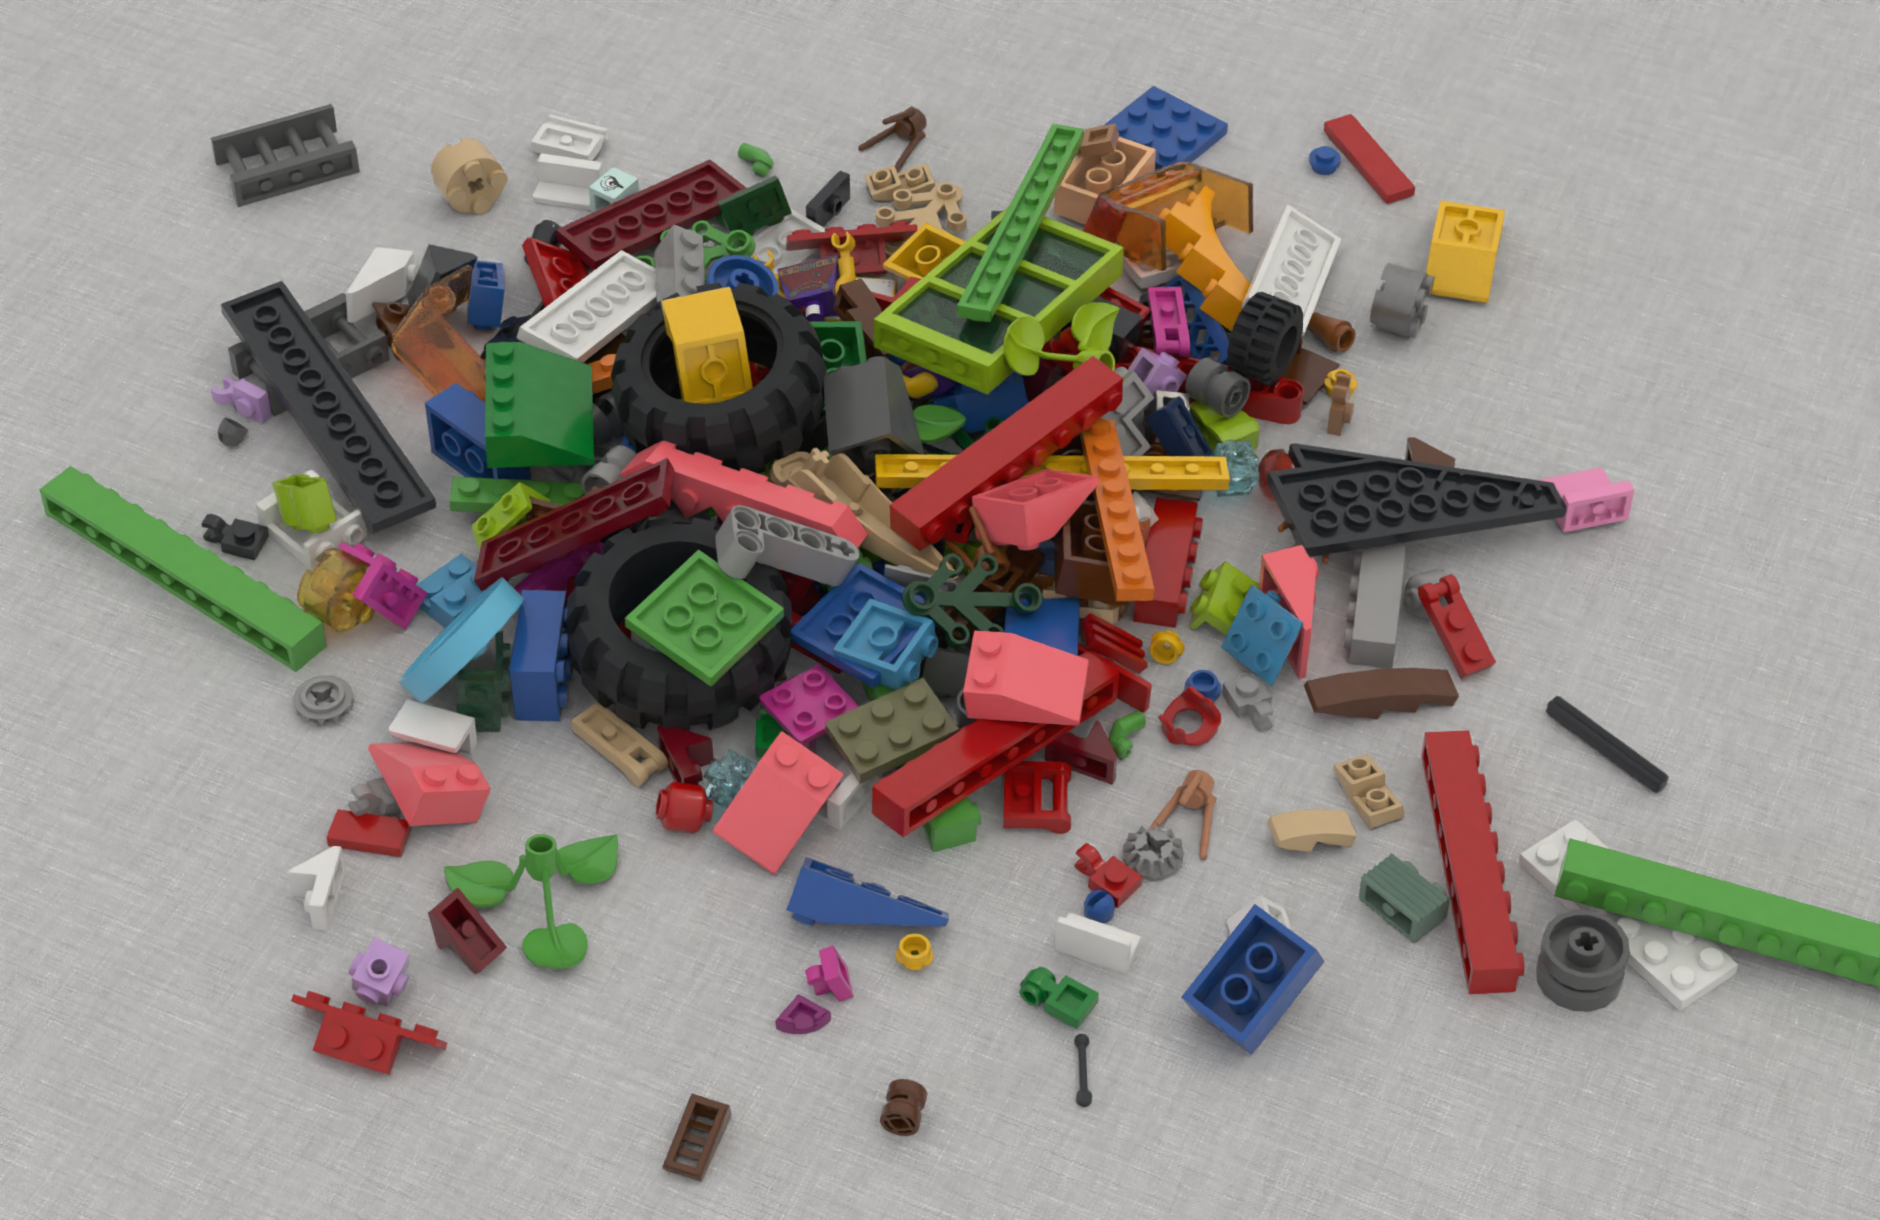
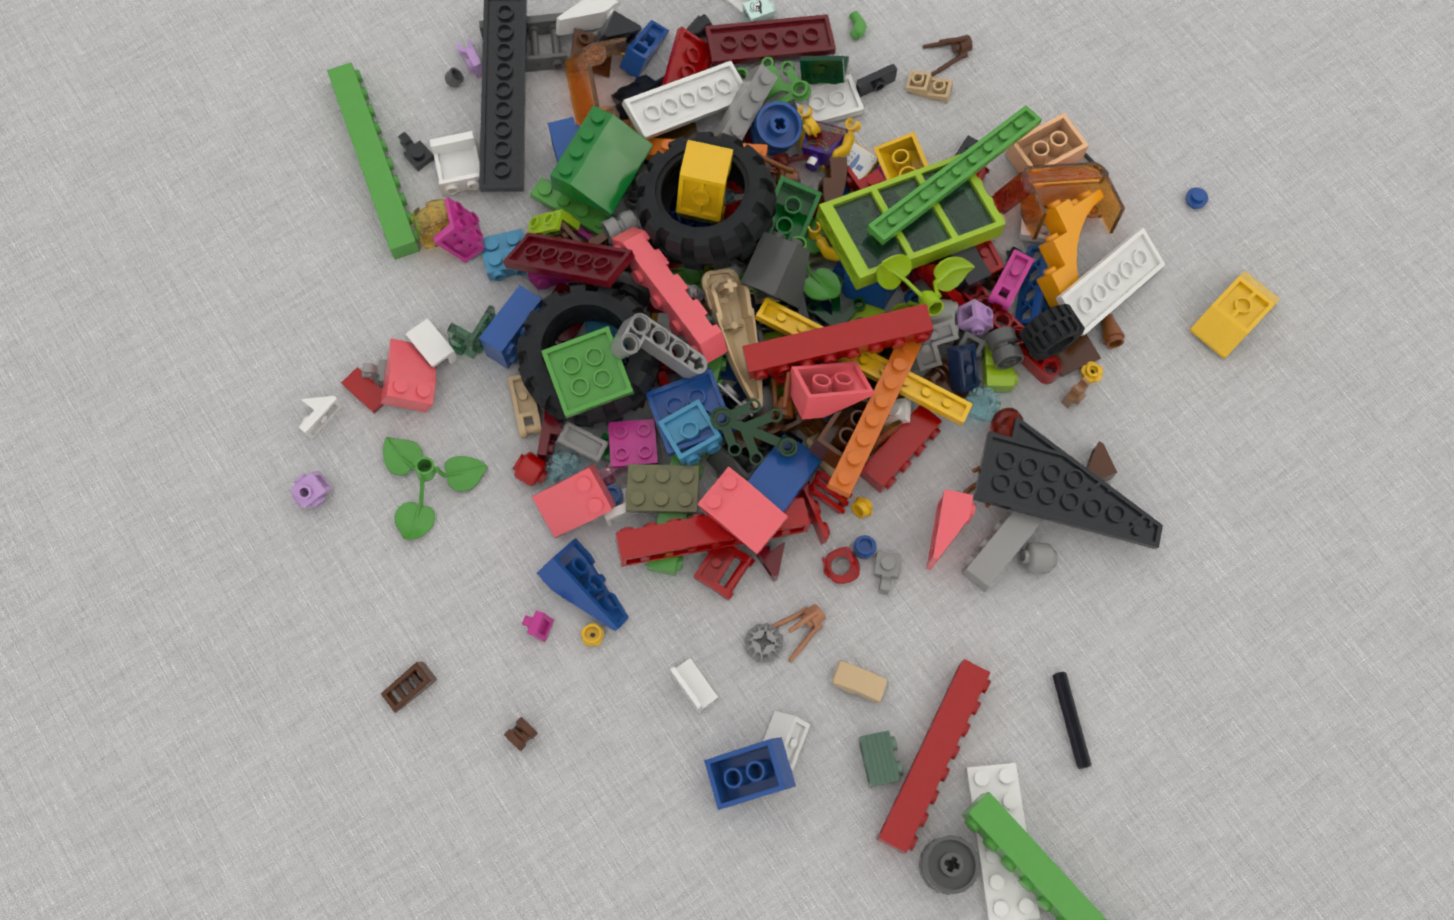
camera: 30 degrees right, 25 degrees up
lime brick [272,474,337,534] -> none
red bracket [291,991,448,1075] -> none
light grey gear [294,675,354,725] -> none
medium azure piece [398,577,524,703] -> none
dark red slope [428,888,507,975] -> none
magenta tile [775,994,831,1034] -> none
red bracket [786,221,917,277] -> none
tan plant [875,182,967,260] -> none
green plate [1019,967,1099,1029] -> none
red plate [1074,843,1143,908] -> none
black hinge [1074,1034,1092,1107] -> none
medium nougat plate [1076,123,1119,157] -> none
blue hinge [1084,890,1115,923] -> none
blue plate [1103,86,1228,176] -> none
bright green arm [1108,711,1146,759] -> none
lime bracket [1188,561,1259,635] -> none
dark azure hinge [1221,585,1304,686] -> none
reddish brown slope [1304,668,1459,719] -> none
red tile [1323,114,1415,204] -> none
tan slope [1334,754,1404,829] -> none
flat silver brick [1370,263,1435,338] -> none
red plate [1418,574,1496,679] -> none
bright pink bracket [1540,468,1634,533] -> none
none -> light grey tile [556,421,609,464]
none -> yellow plate [802,116,821,137]

